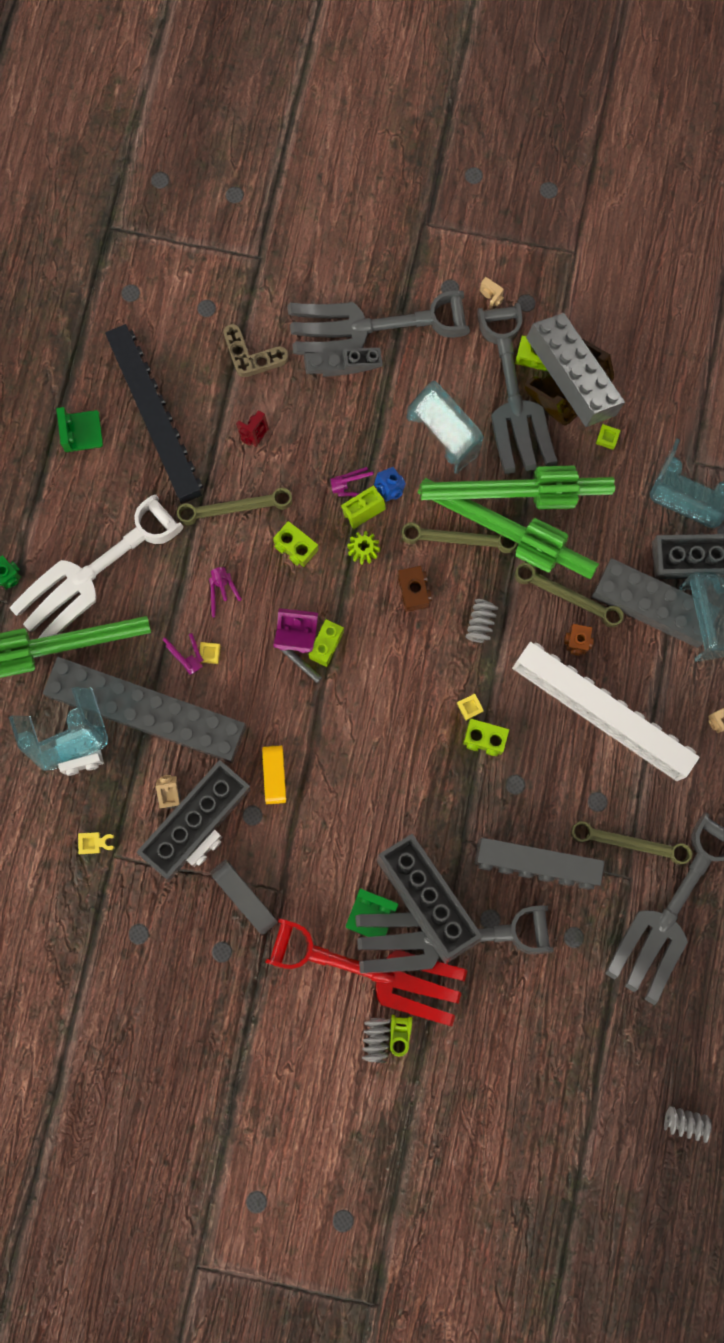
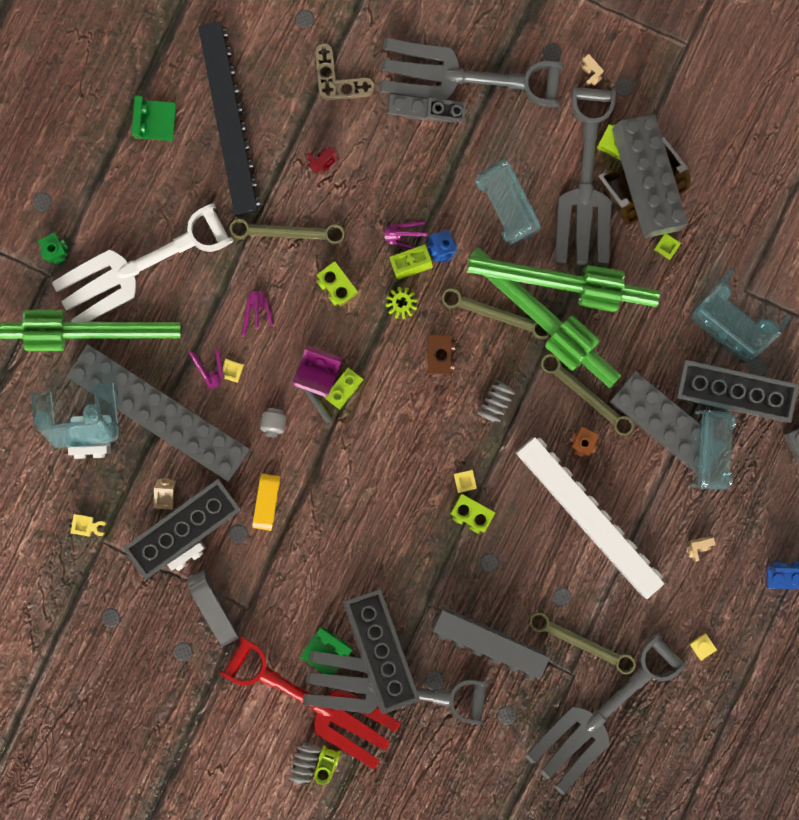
camera: 20 degrees right, 10 degrees up
none -> light grey head [260,408,287,437]

